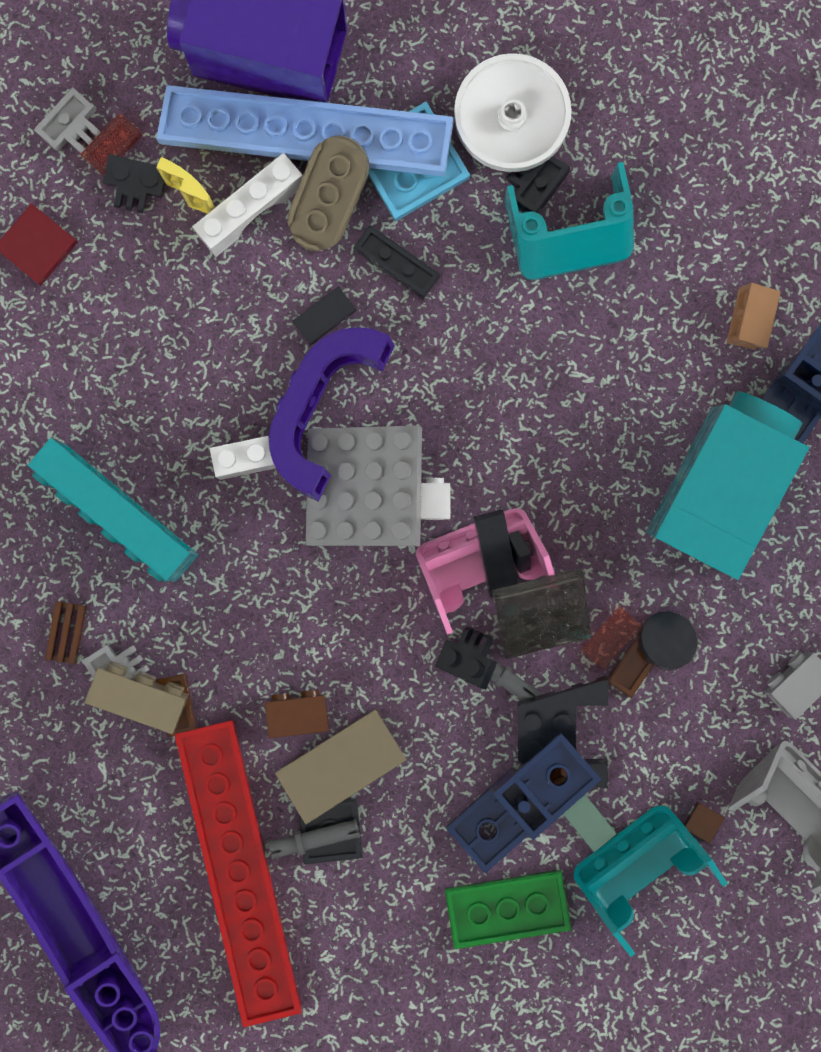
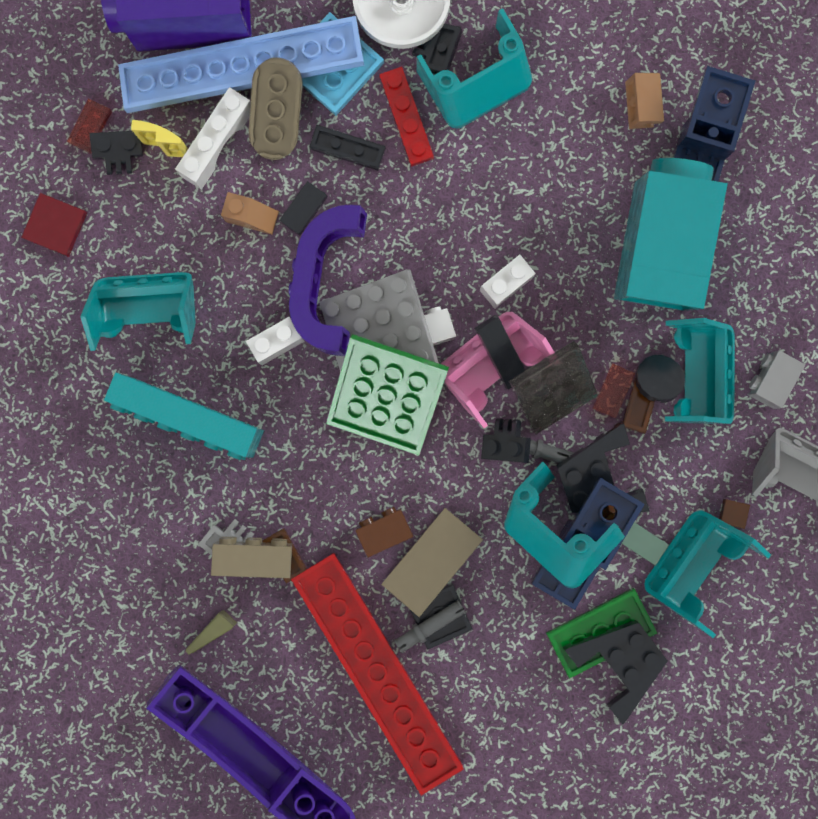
camera: 15 degrees left, 0 degrees up
light grey hinge [34,87,101,153] -> none
reddish brown tile [45,601,87,664] -> none
black plate [508,531,534,573] -> none
none -> teal windscreen [80,272,196,351]
none -> olive slope [185,610,237,655]
none -> medium nougat slope [221,192,279,235]
none -> plate [326,334,449,456]
none -> red plate [379,67,434,167]
none -> white brick [480,255,536,309]
none -> teal windscreen [504,462,625,588]
none -> black wing [563,620,668,725]
none -> teal windscreen [665,318,735,424]

